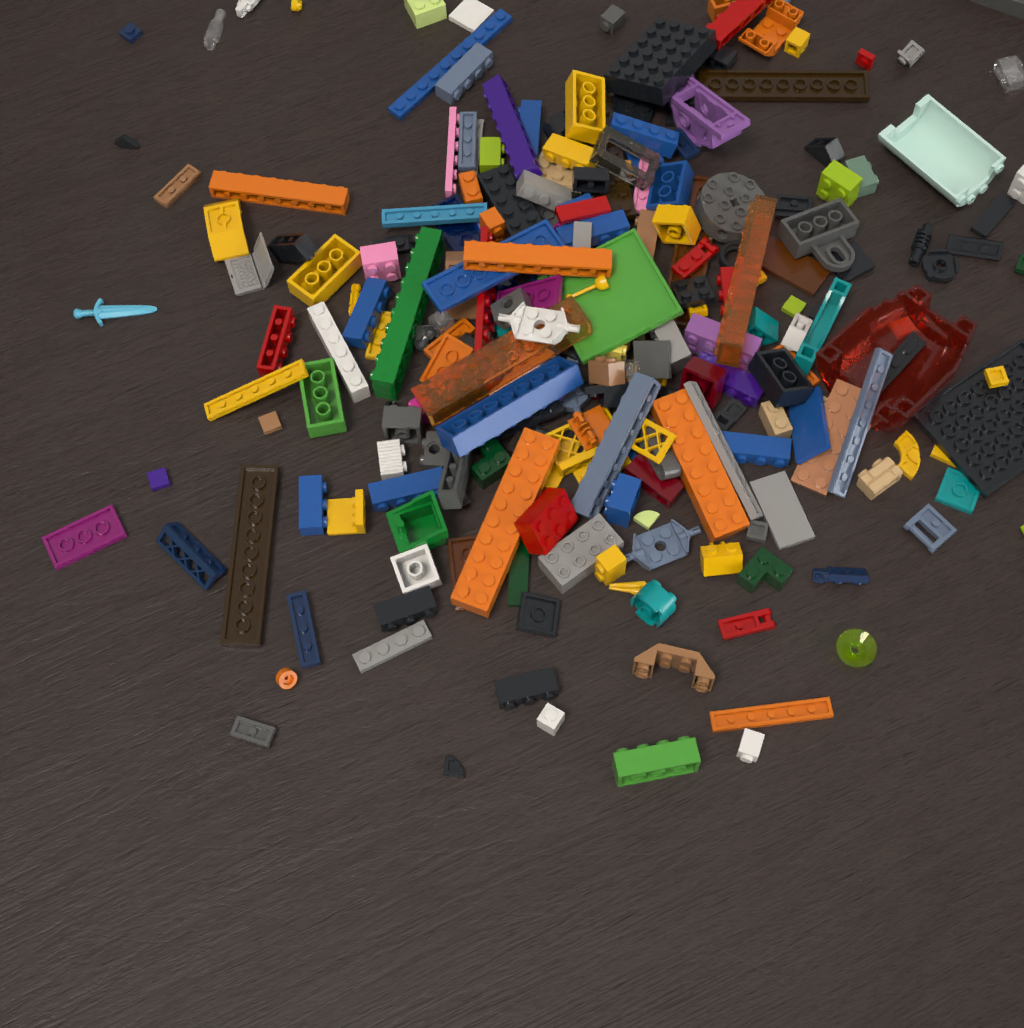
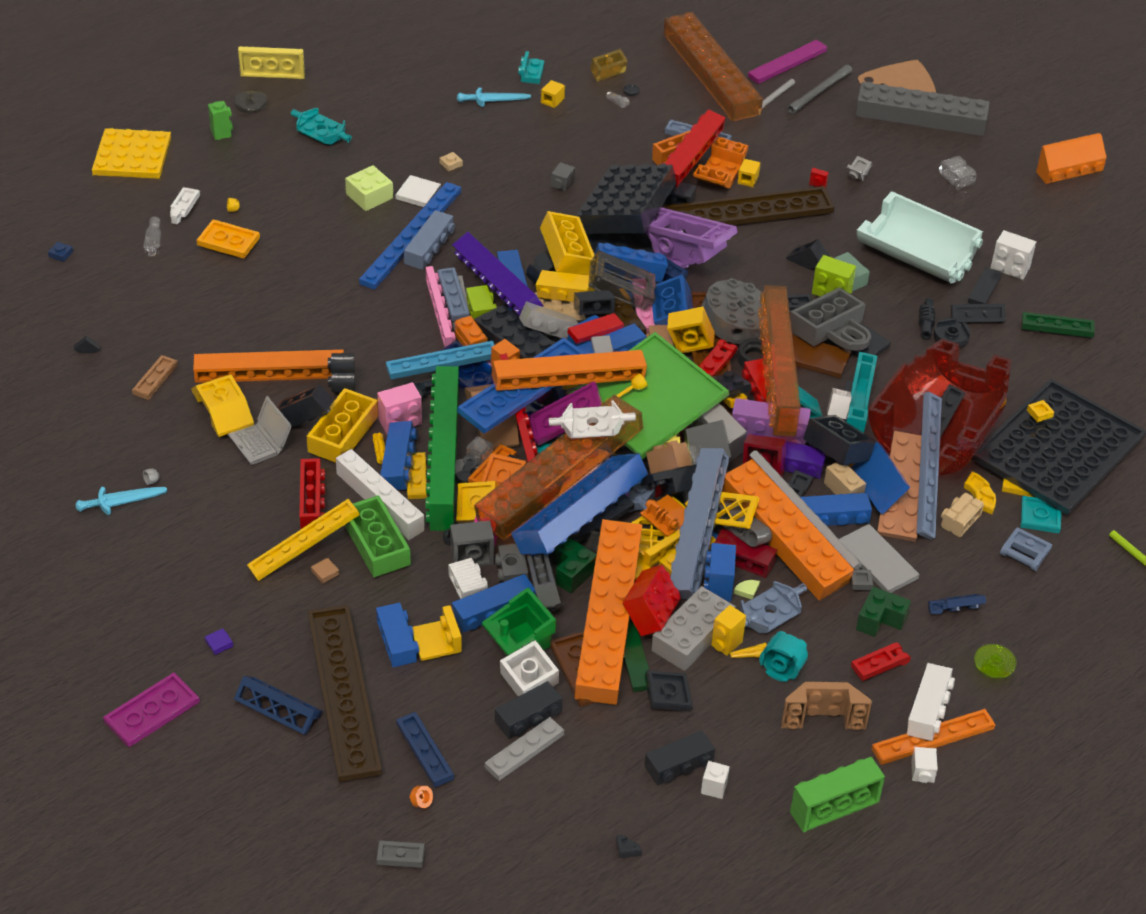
camera: 20 degrees left, 20 degrees down
dark grey brick [490,287,533,330] -> none
yellow brick [700,541,743,577] -> none
lime tile [781,295,807,318] -> none
none -> light grey hinge [143,468,159,485]
none -> light orange plate [197,220,260,259]
none -> black brick [328,353,355,392]
none -> yellow plate [456,481,498,523]
none -> white brick [907,663,955,741]

